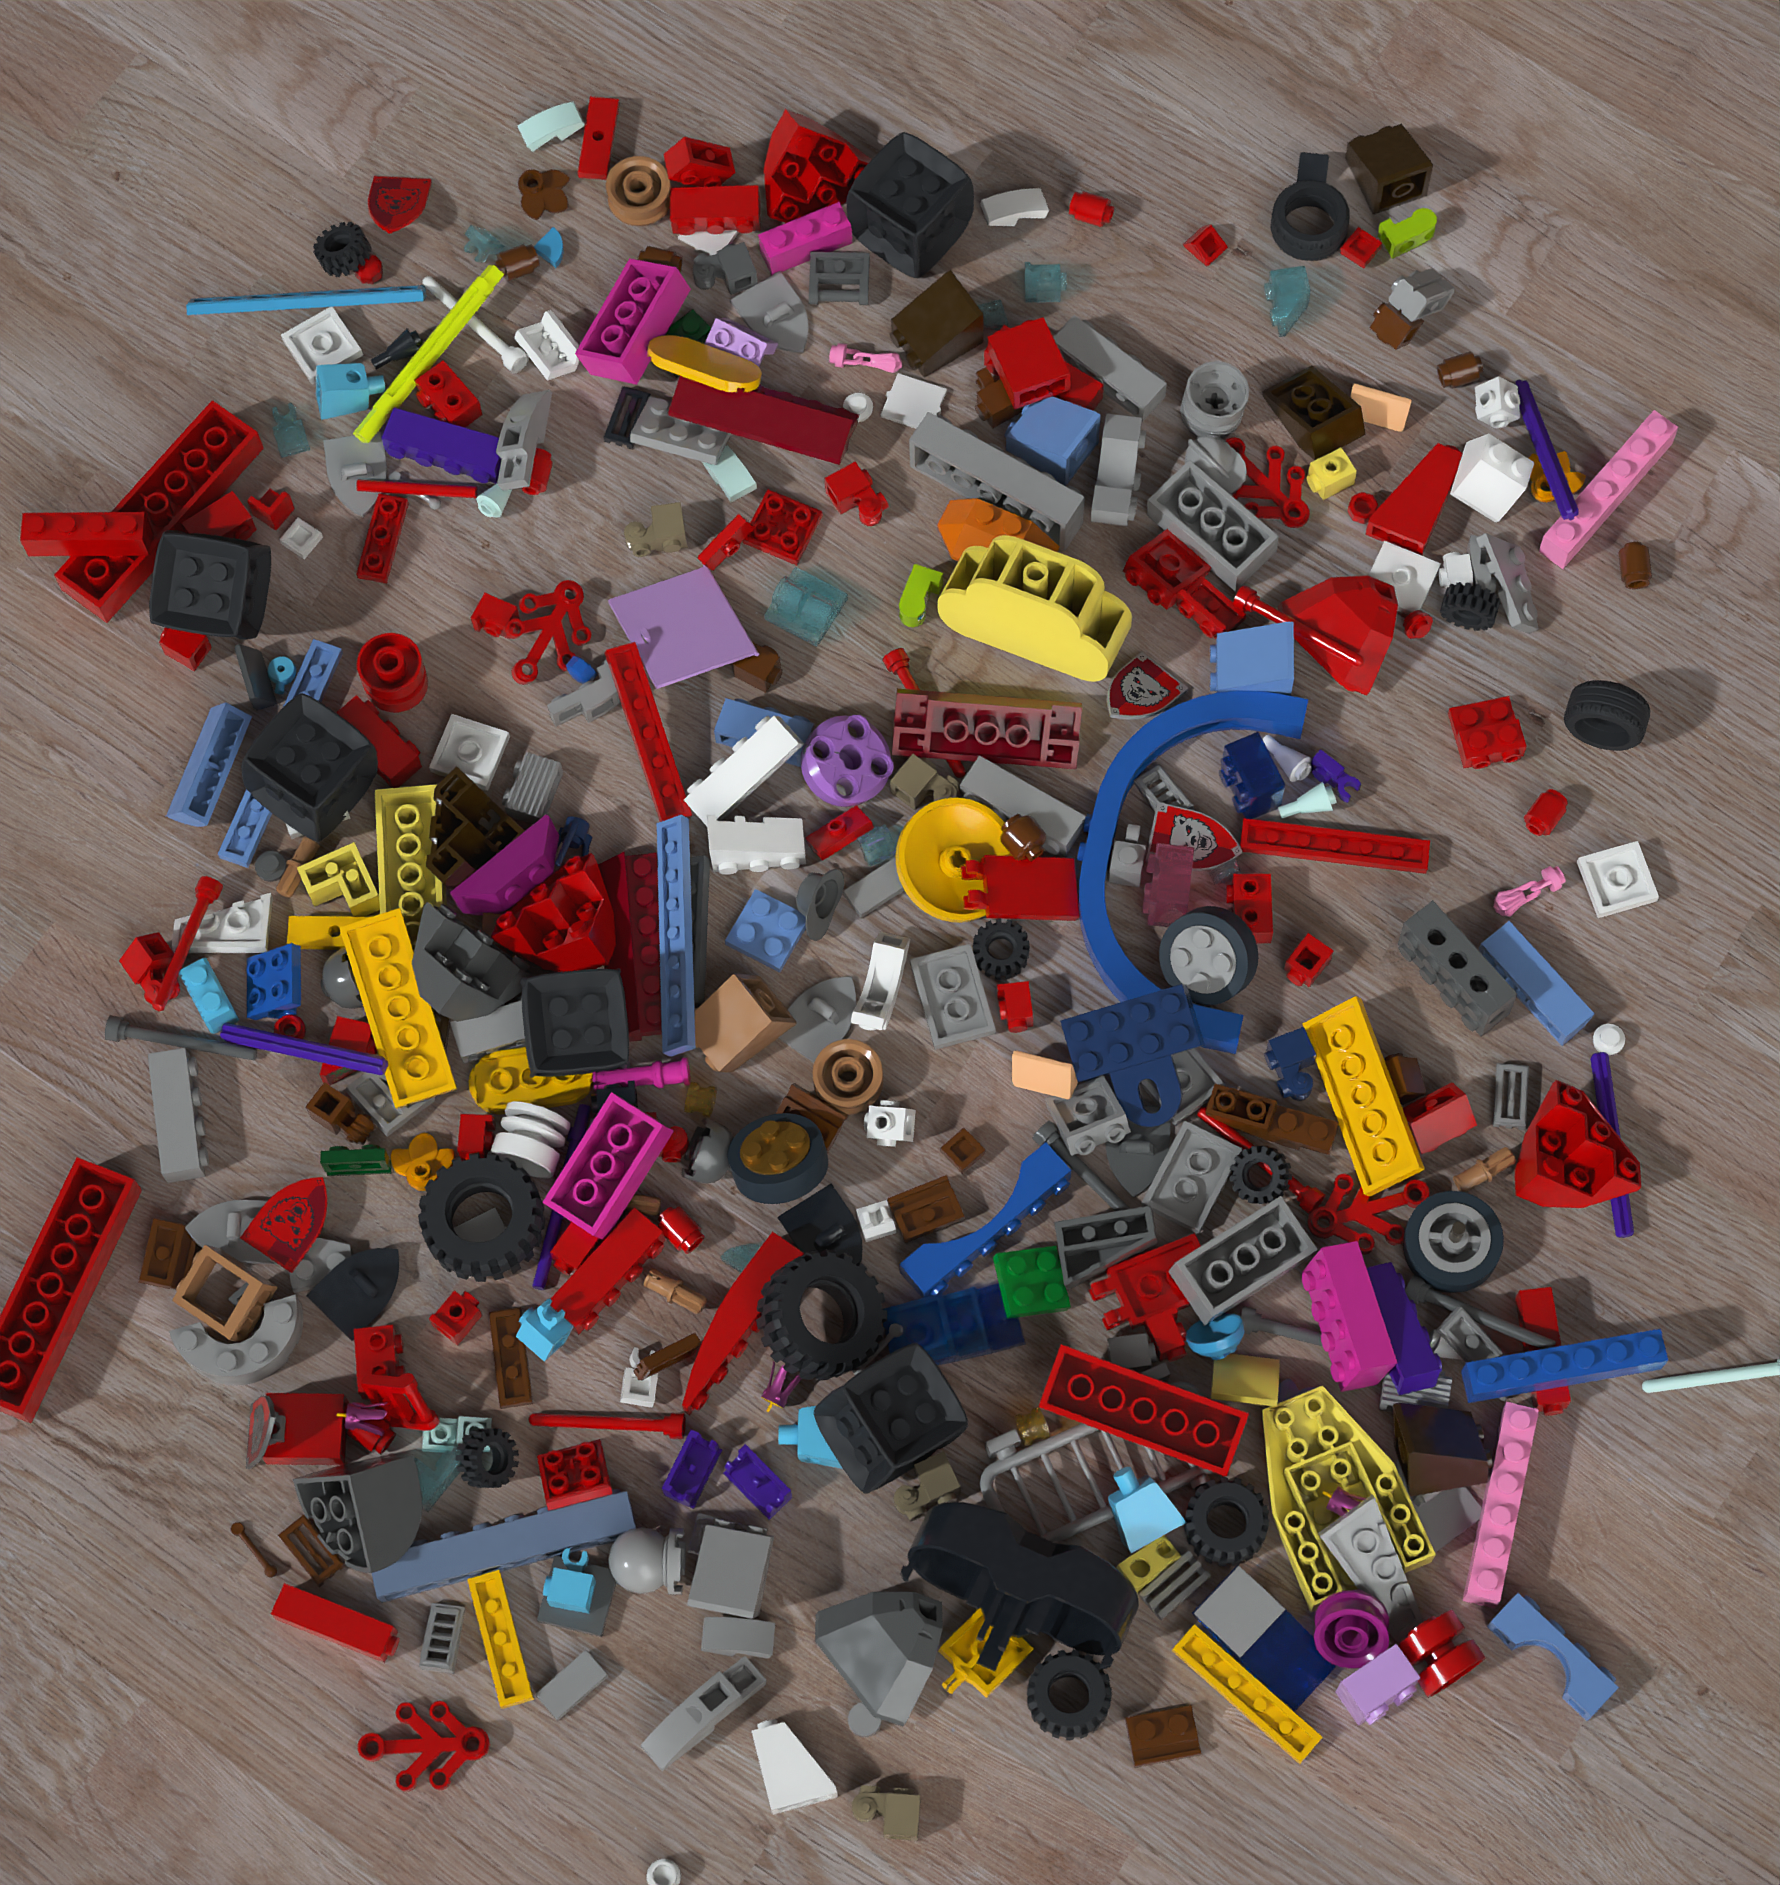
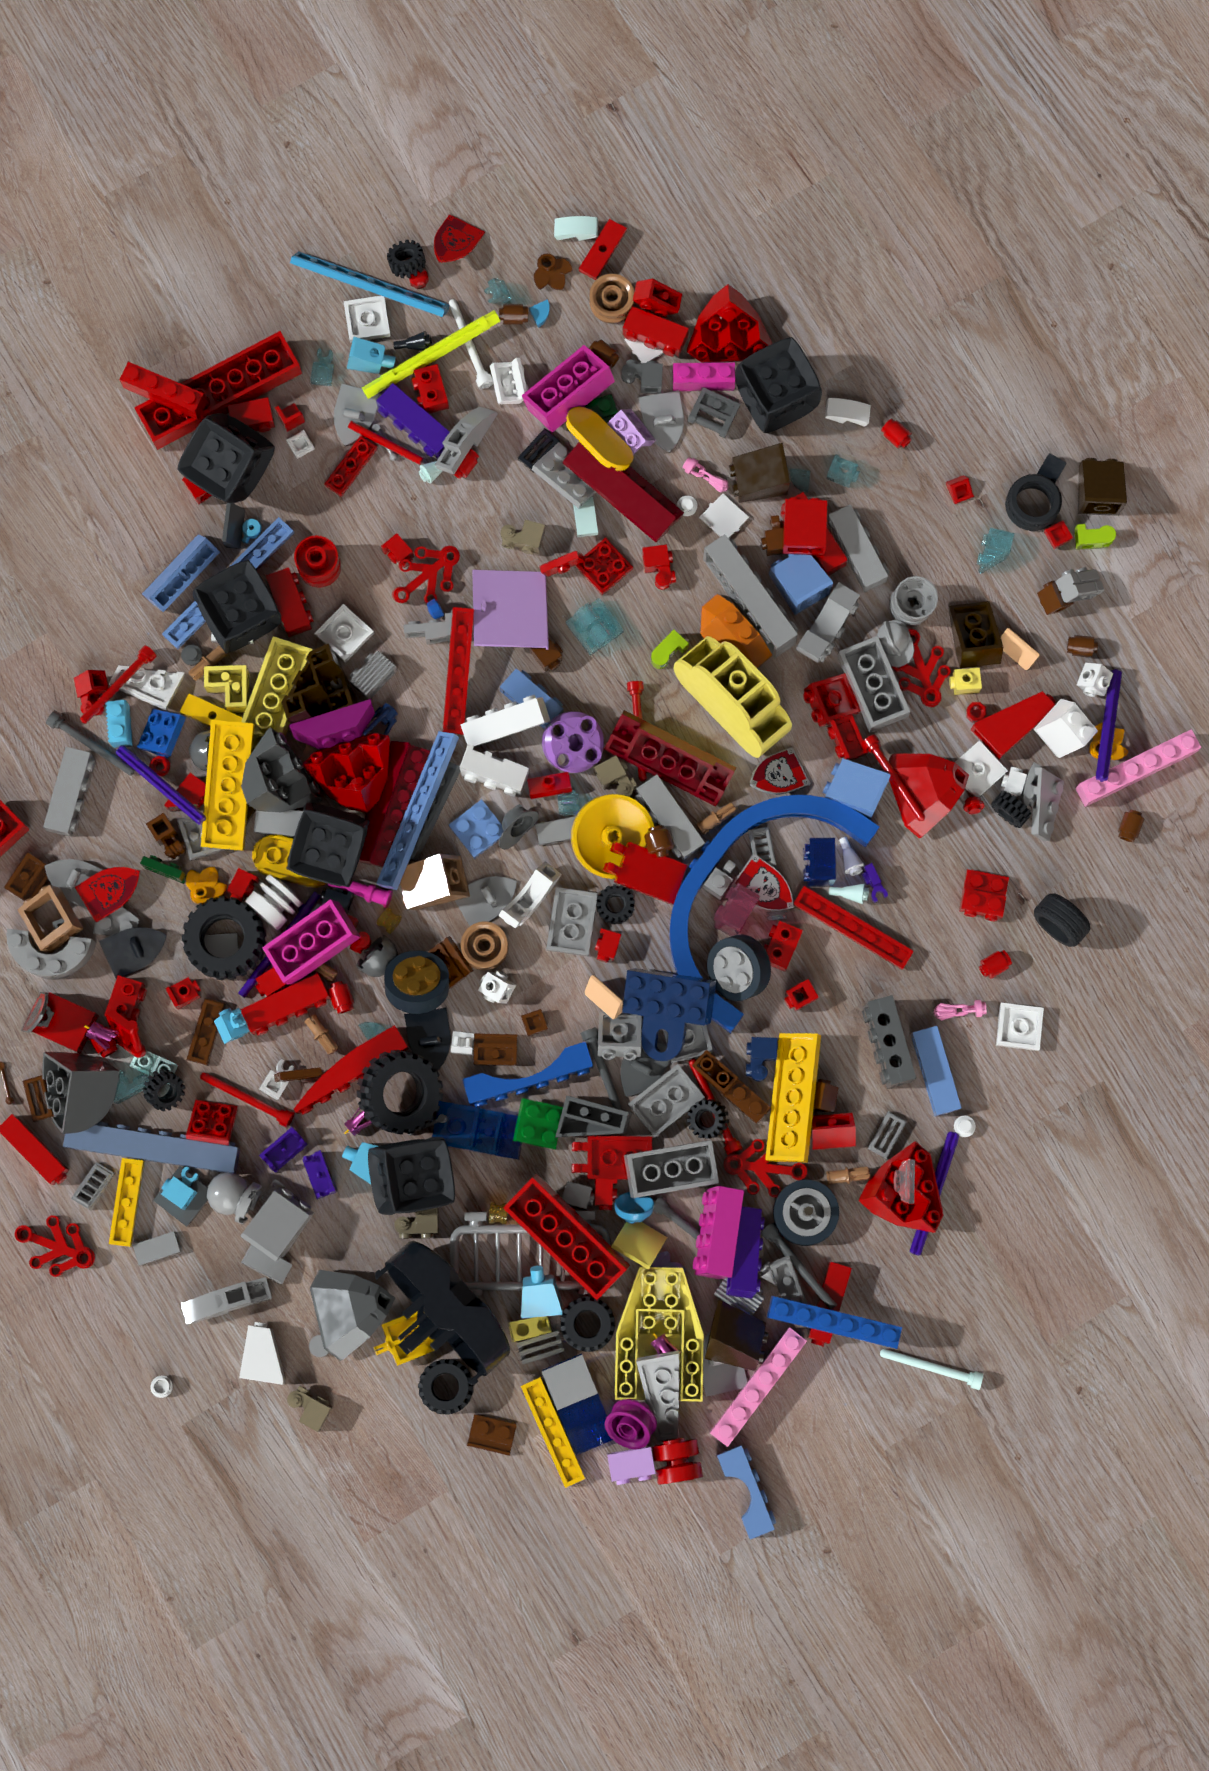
camera: 20 degrees right, 10 degrees up
none -> medium nougat axle [696,803,737,835]
none -> clear tile [894,1160,915,1204]

